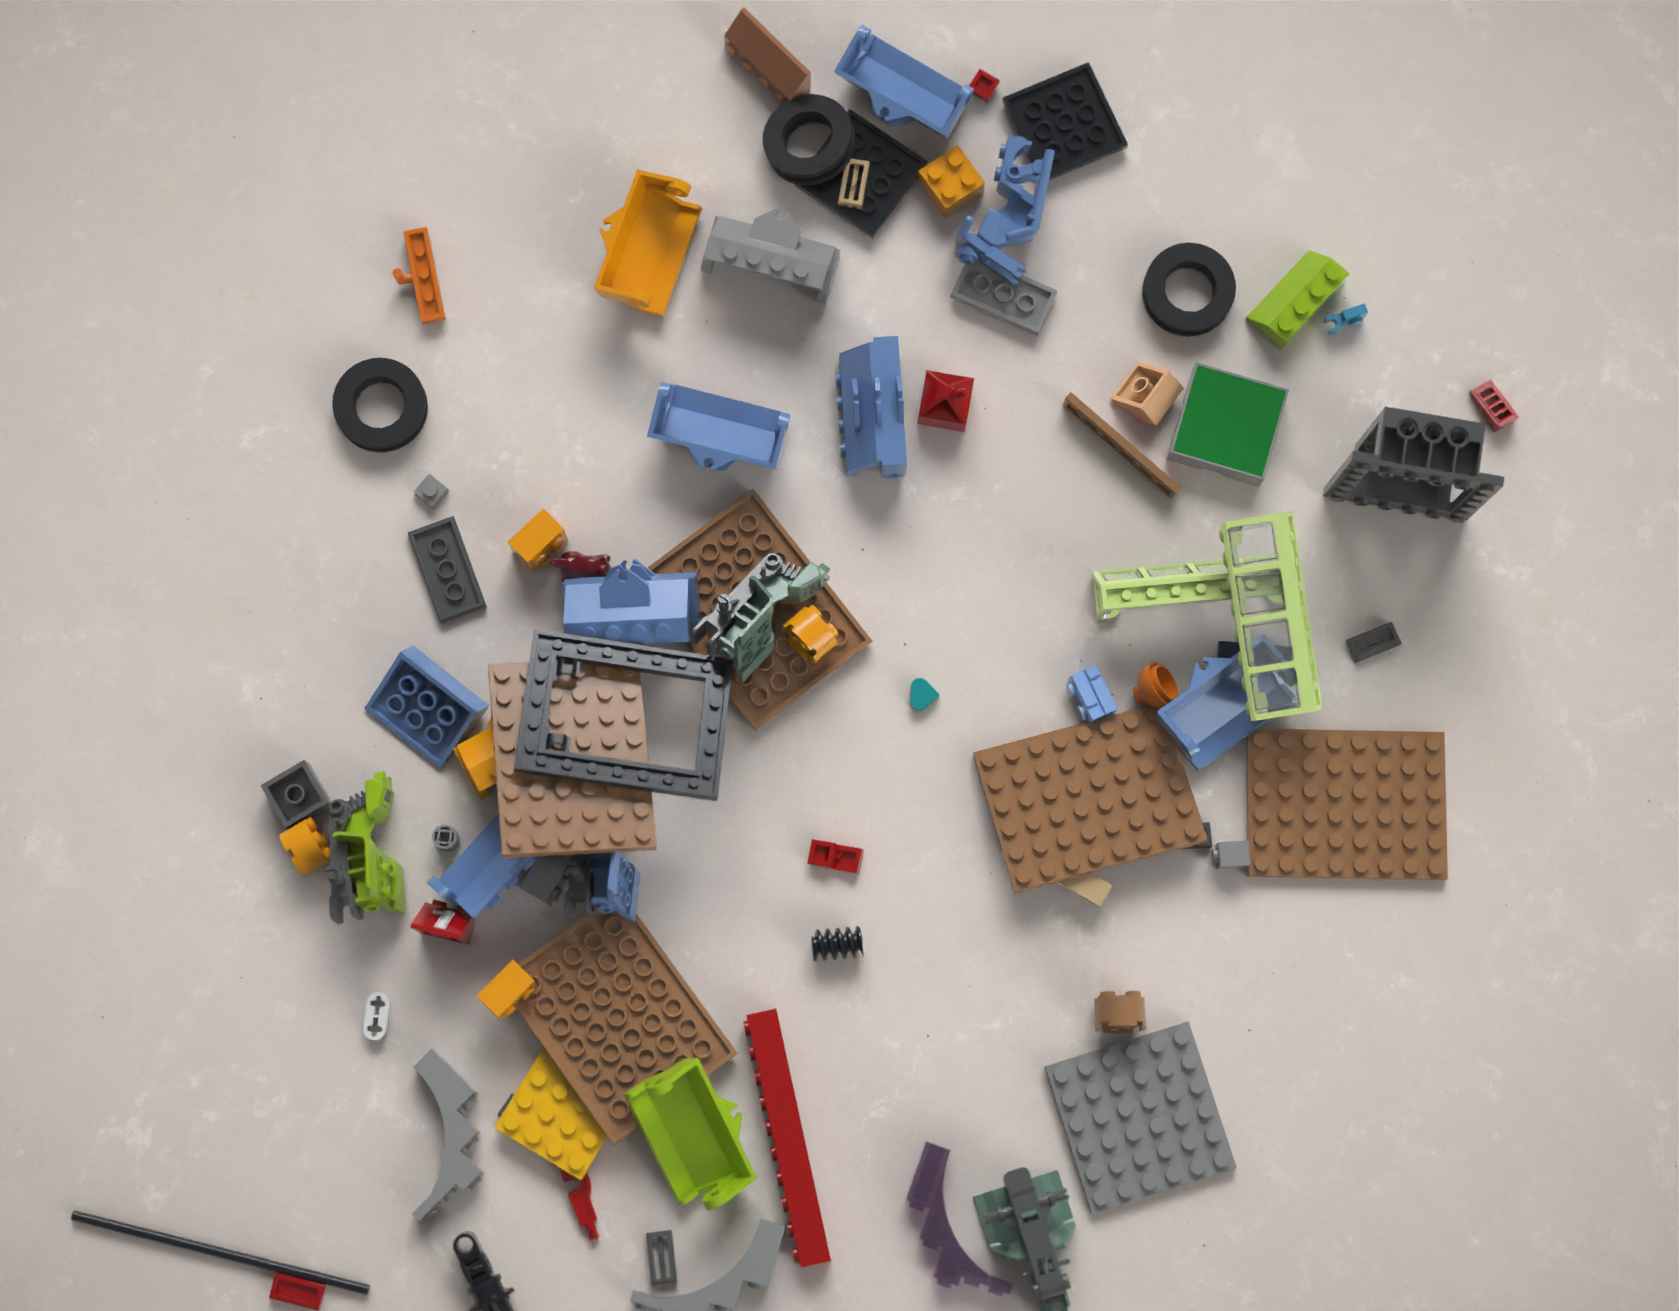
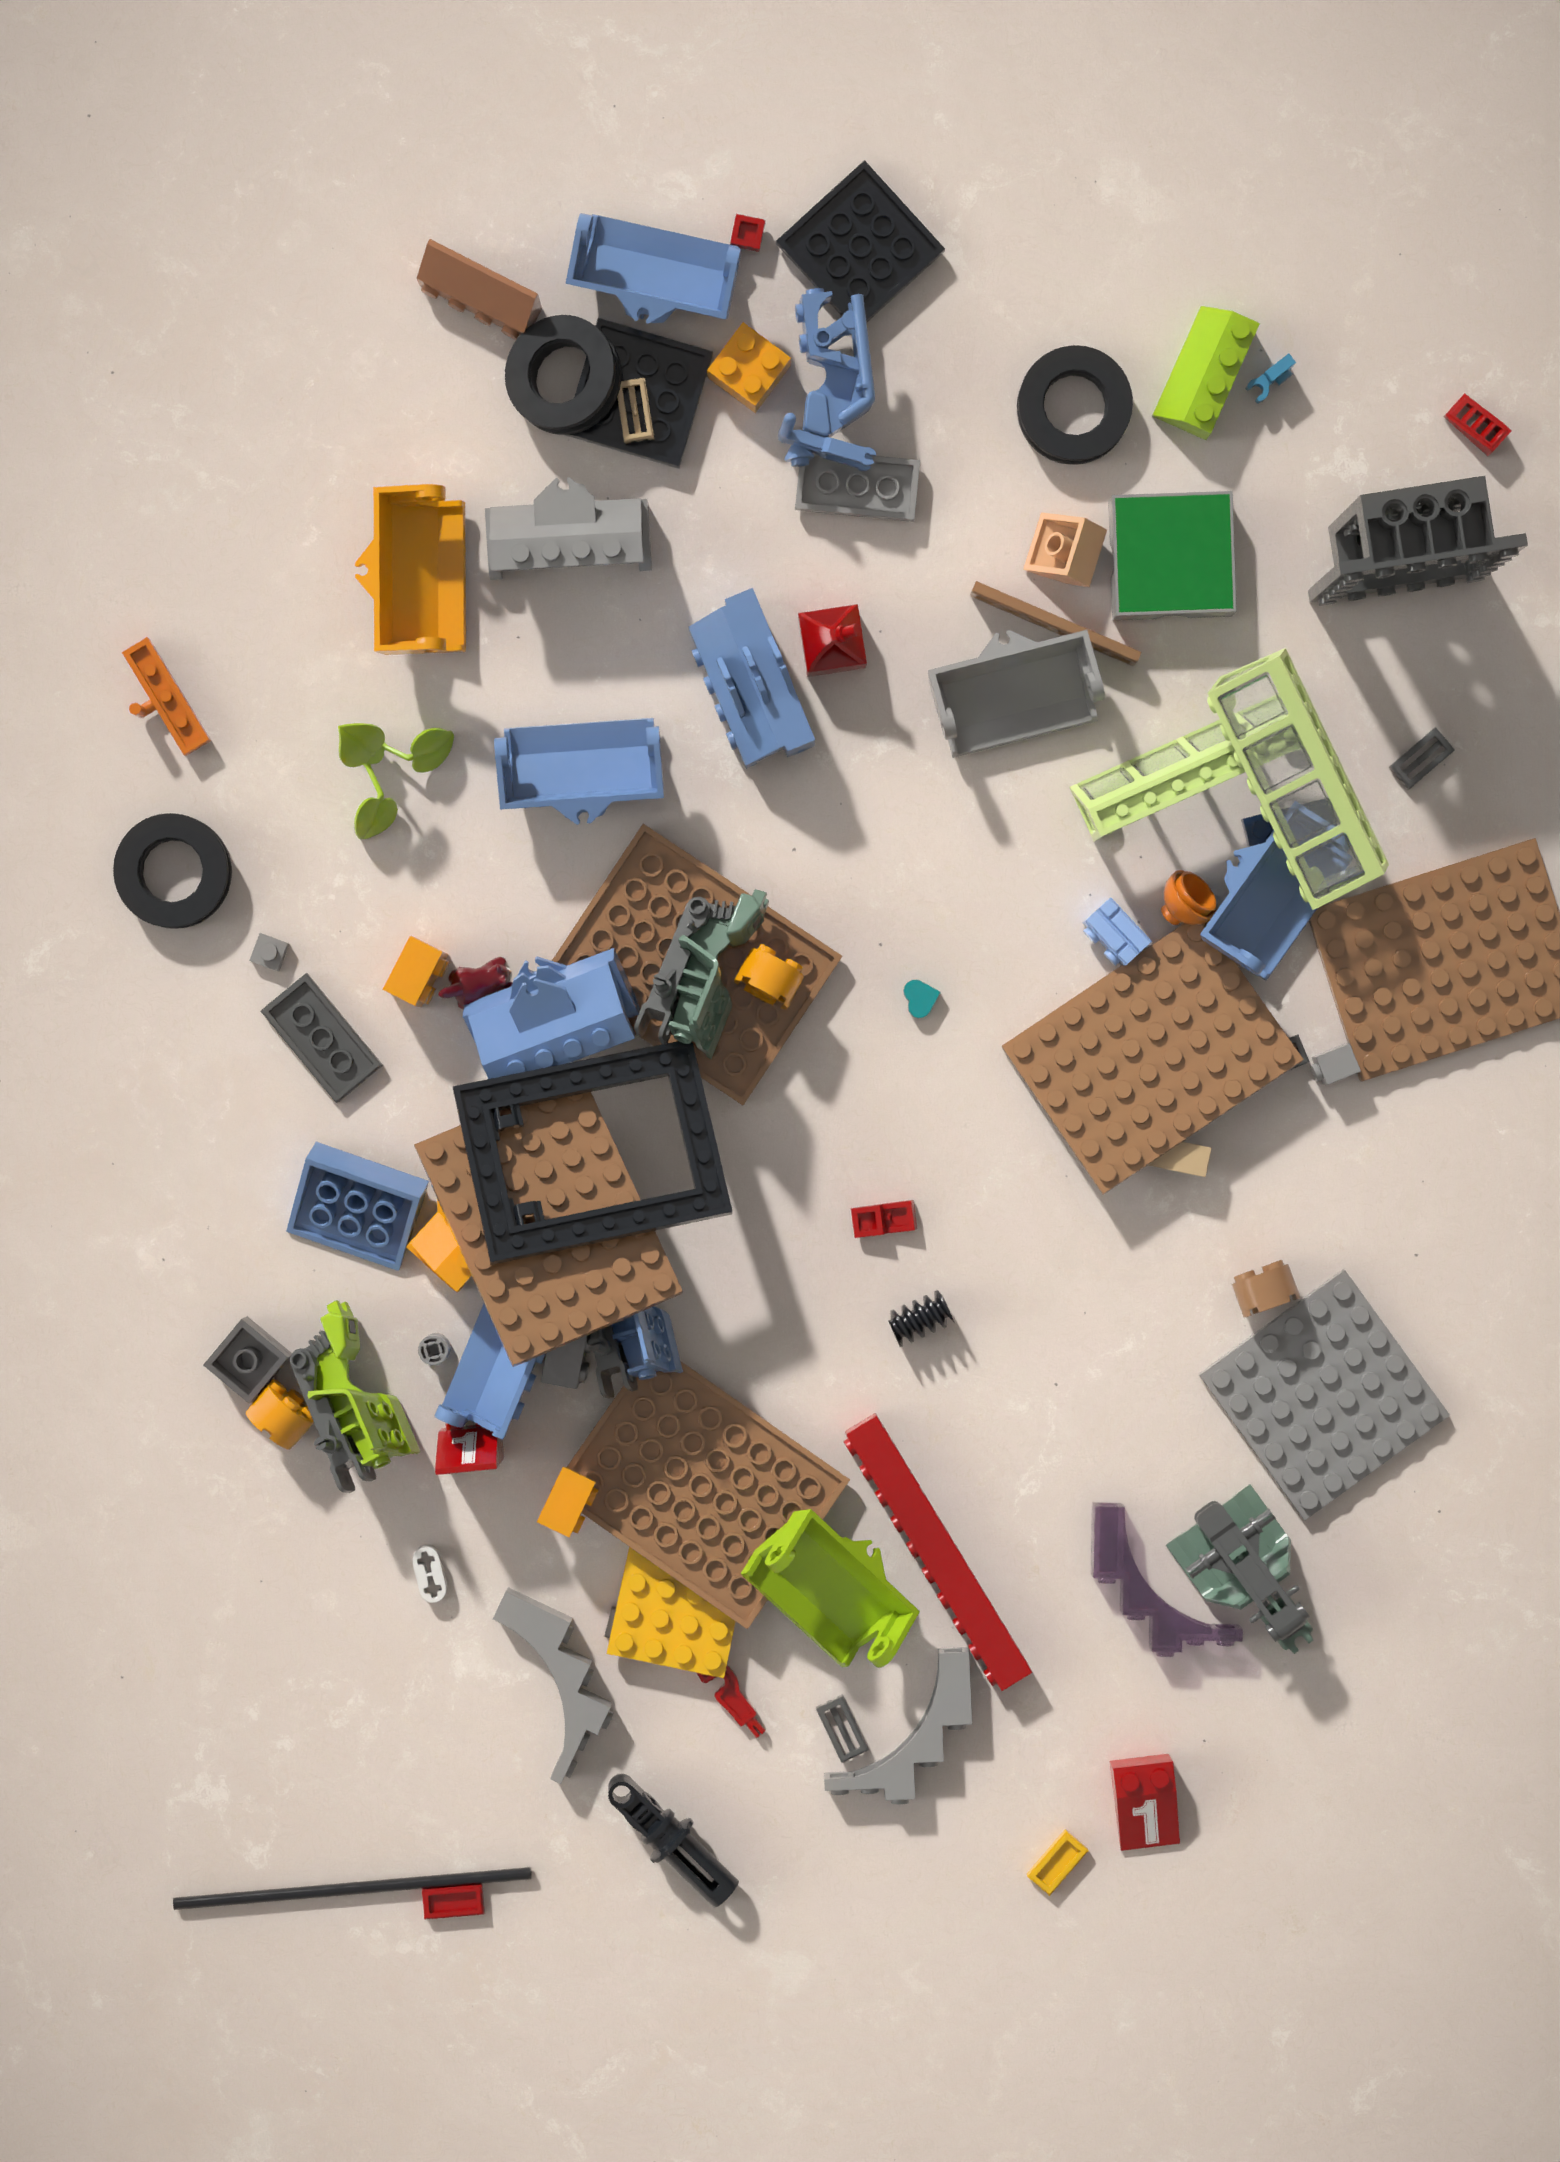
camera: 15 degrees left, 10 degrees up
none -> lime plant [338,723,454,840]
none -> light grey piece [928,630,1105,758]

